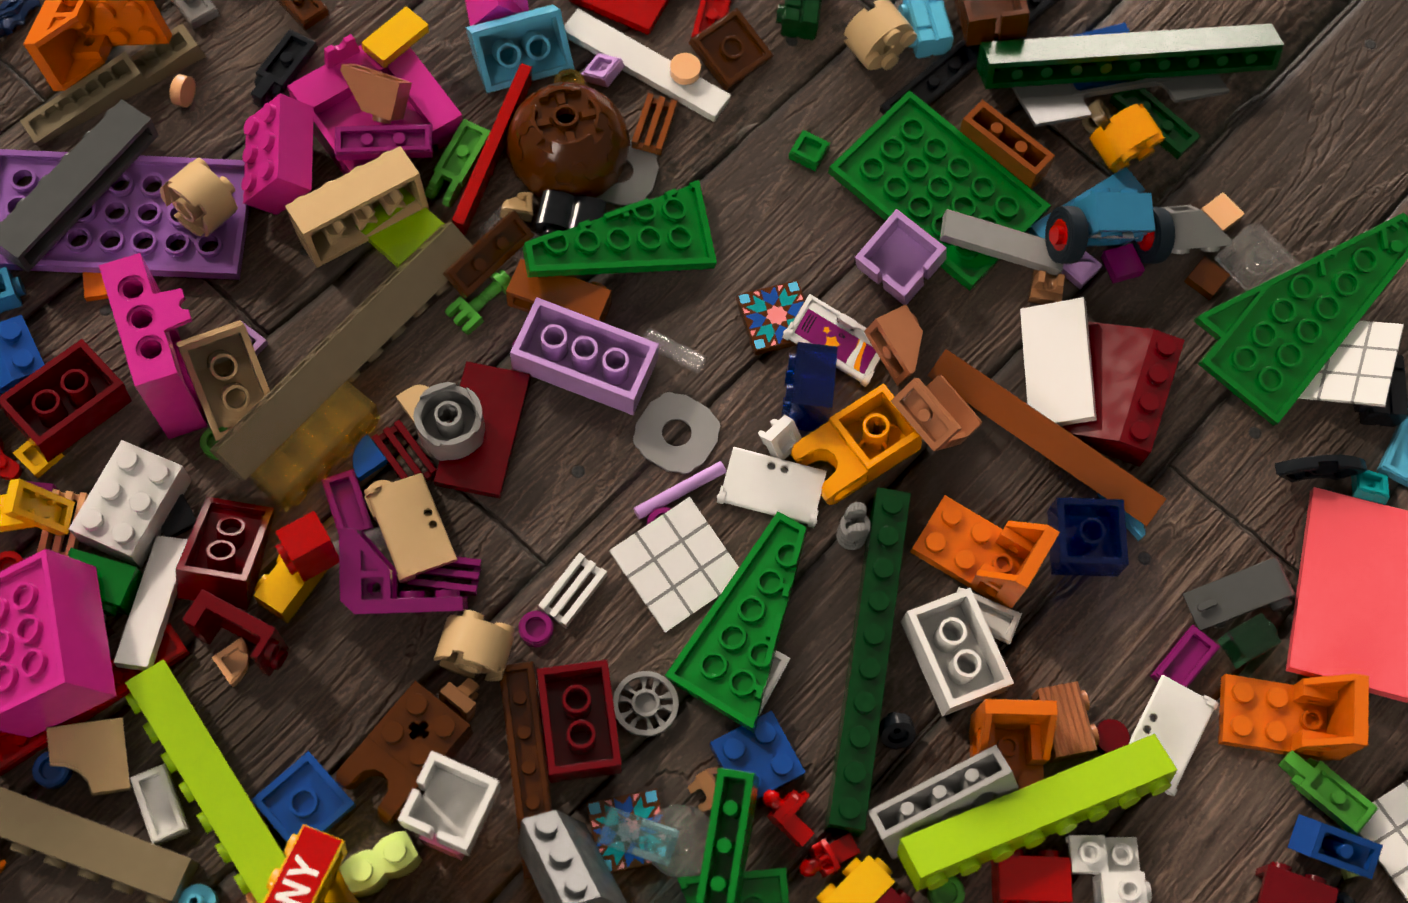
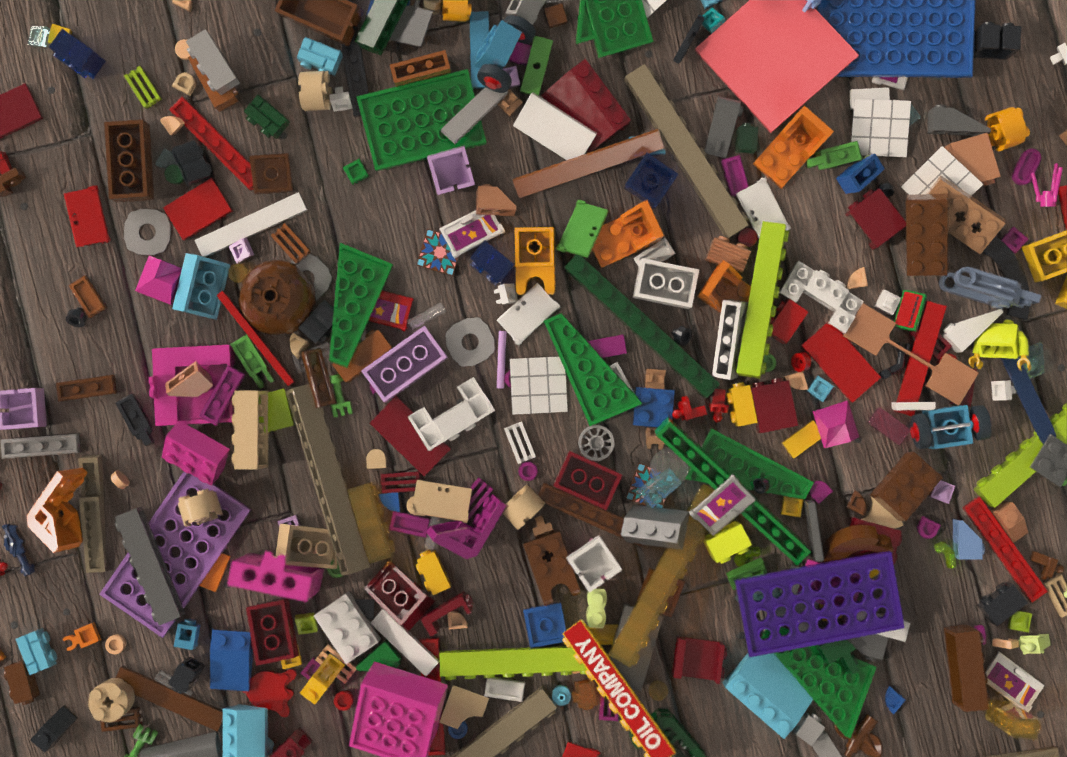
camera: 50 degrees left, 20 degrees up
red brick [275,511,339,582] -> none
yellow tile [361,6,429,68] -> none
light grey brick [413,382,485,461] -> none
light nougat tile [670,53,701,85] -> none
light grey hinge [836,502,871,550] -> none
nougat panel [891,375,982,452] -> none
none -> lime tile [295,612,318,635]
none -> white tile [329,87,352,112]
none -> door [369,290,413,331]
none -> white bracket [408,377,495,451]
none -> bright green tile [520,36,553,96]
none -> bright green door [556,200,609,258]
none -> magenta tile [588,335,627,358]
none -> dark tan brick [624,64,748,239]
none -> medium nougat tile [644,369,666,389]

